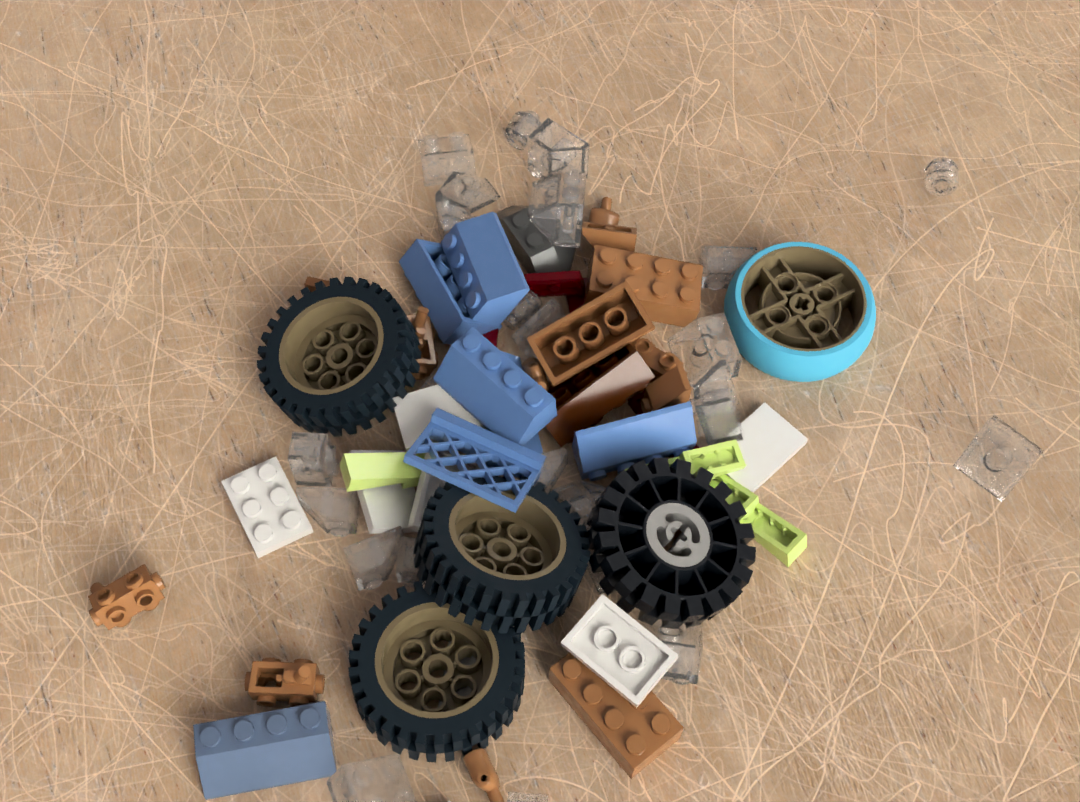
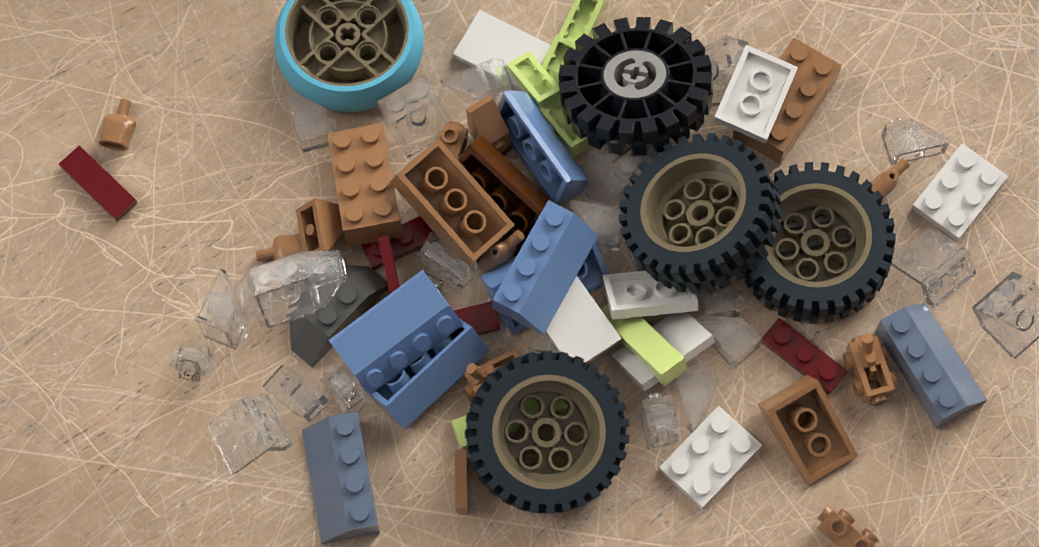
camera: 105 degrees left, 10 degrees up
medium blue fence [403,408,547,513] -> none
none -> dark red tile [59,145,138,222]
none -> medium nougat piece [99,99,136,151]
none -> sand blue slope [302,411,380,544]
none -> medium nougat slope [758,375,858,485]
none -> dark red plate [760,318,848,395]

